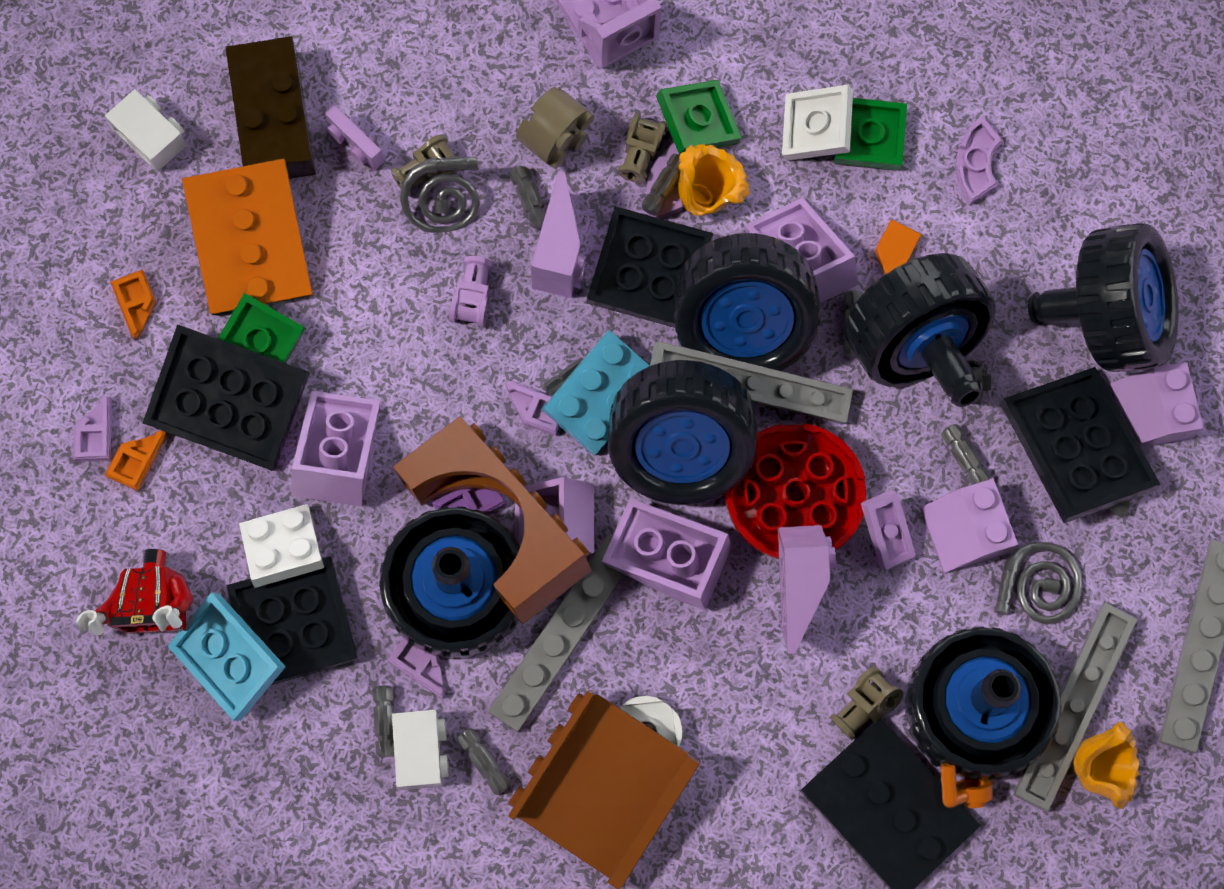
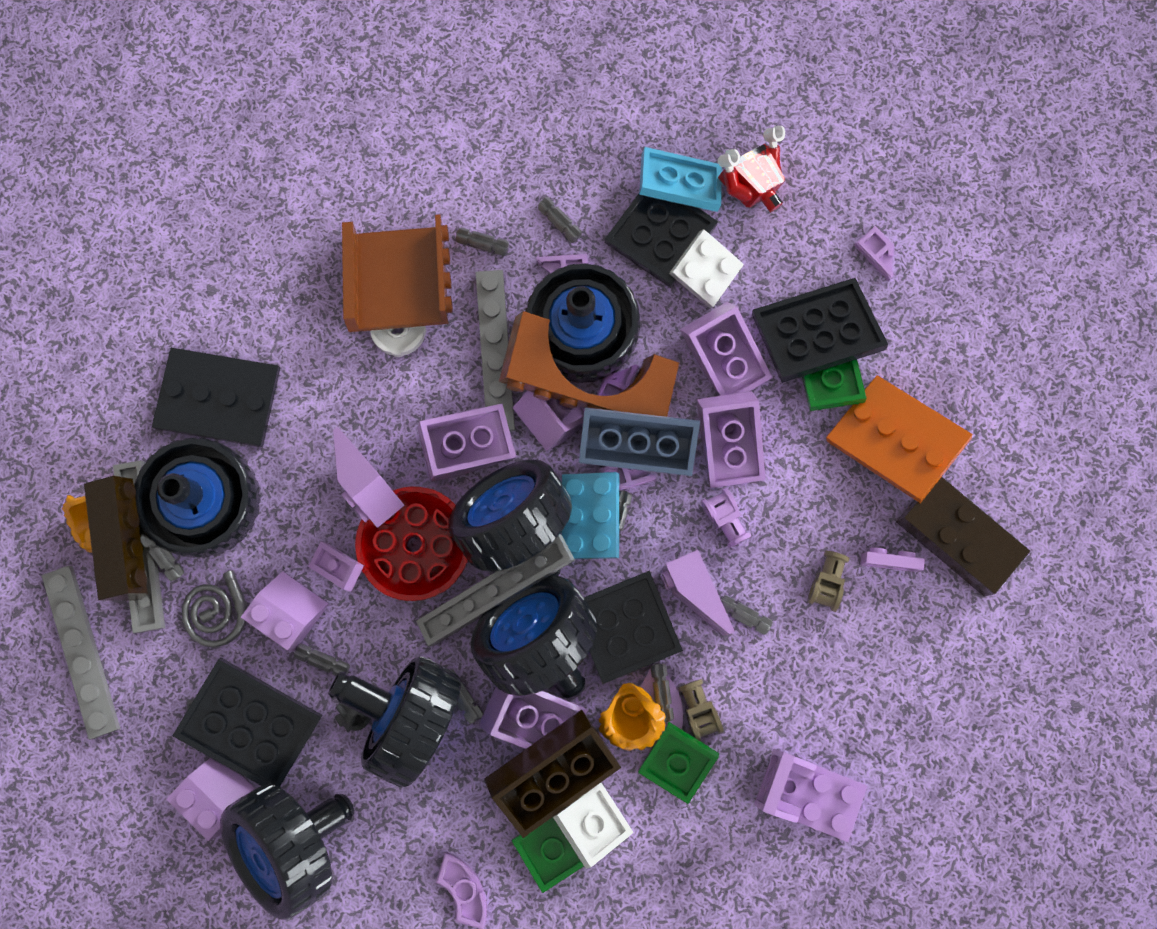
camera: 145 degrees right, 5 degrees up
white brick [105,89,187,172] -> none
orange tile [105,430,168,492] -> none
orange tile [110,269,156,340] -> none
white brick [392,710,449,791] -> none
flat silver piece [400,156,480,233] -> none
dark tan brick [516,87,594,169] -> none
dark tan connector [829,667,903,740] -> none
orange tile [875,219,922,275] -> none
orange plate [940,763,993,808] -> none
none -> dark brown slope [84,476,148,601]
none -> flat silver axle [140,532,184,581]
none -> dark brown brick [484,710,621,838]
none -> sand blue slope [579,407,700,476]
none -> lavender slope [697,391,765,488]

